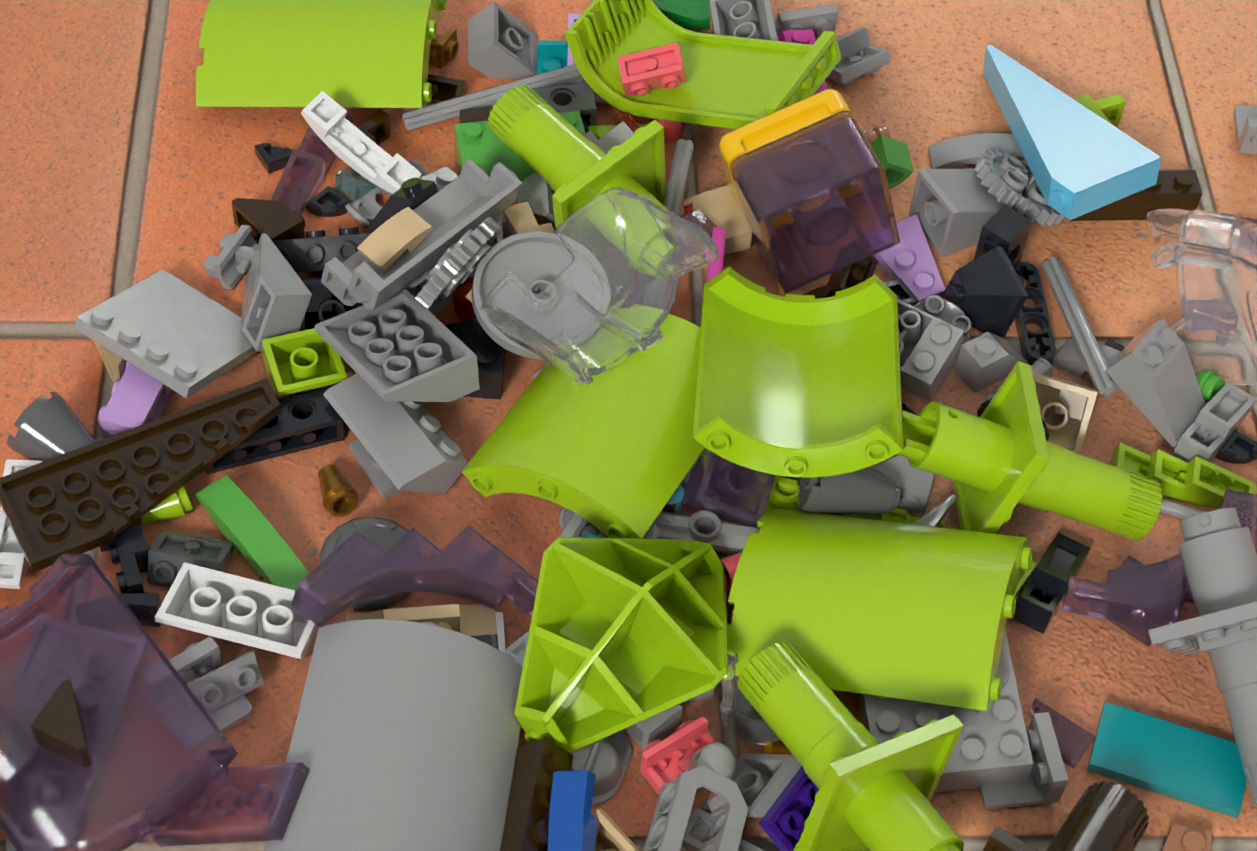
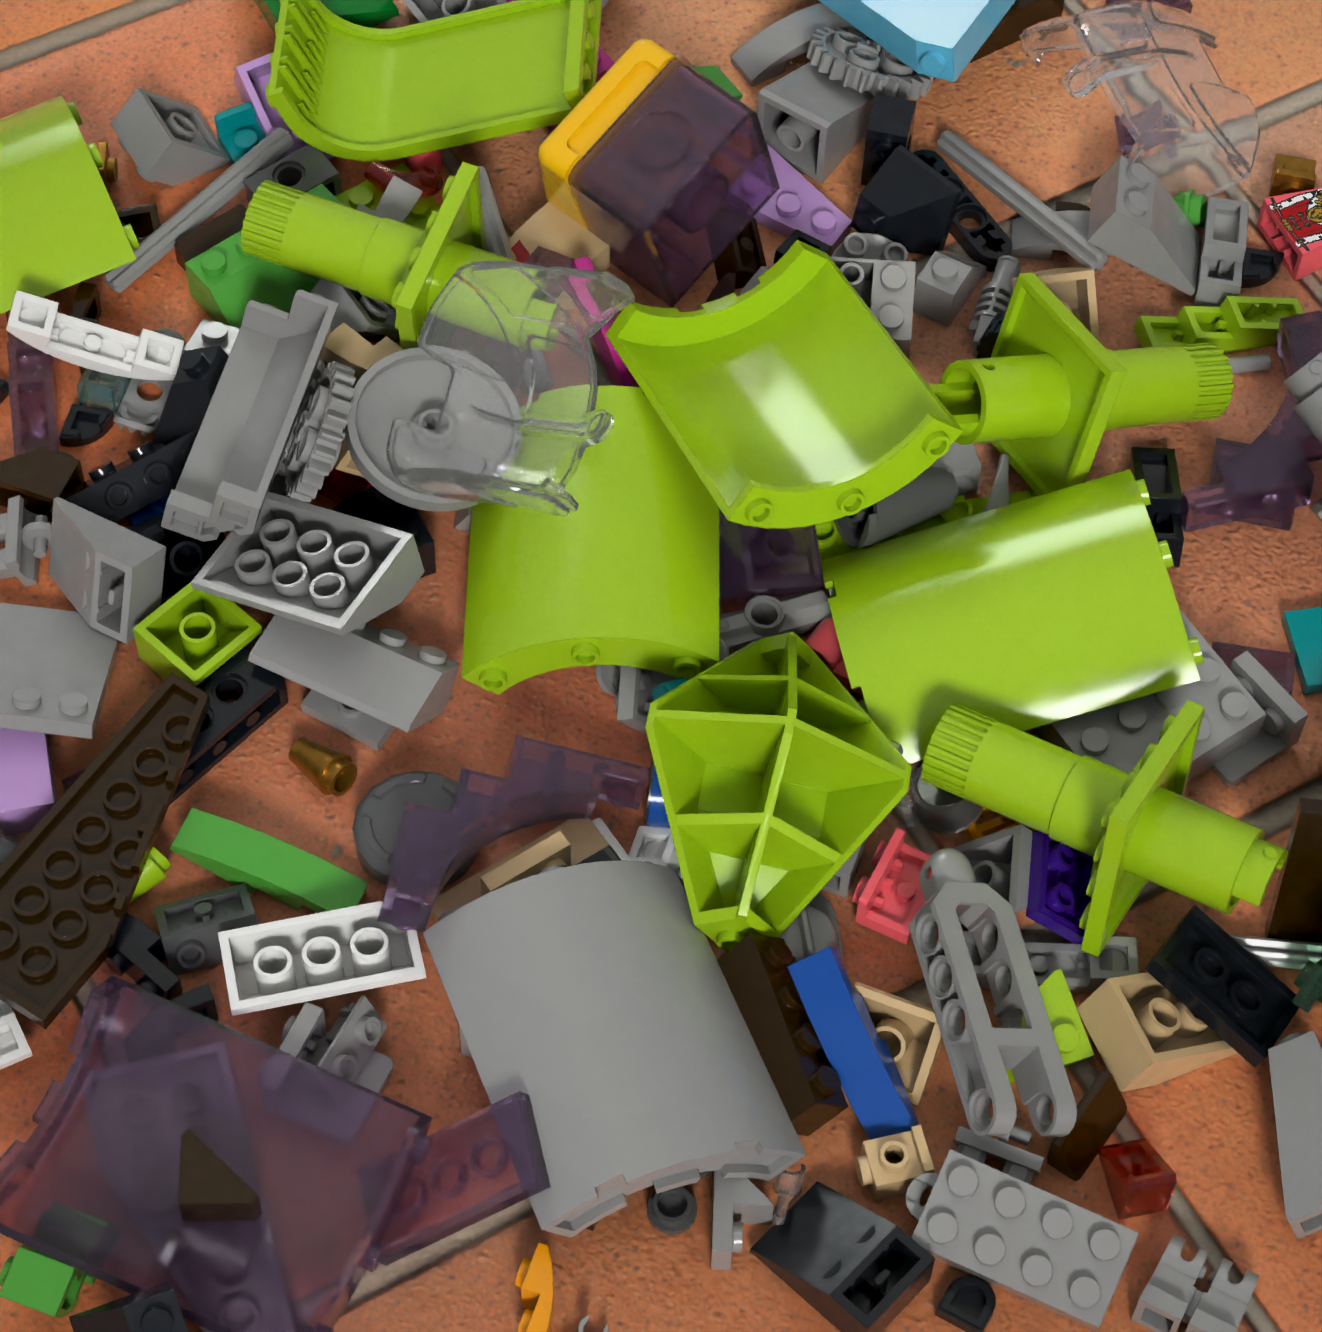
camera: 25 degrees left, 5 degrees up
tan slope [357,207,433,273] -> none
coral bracket [617,42,687,96] -> none

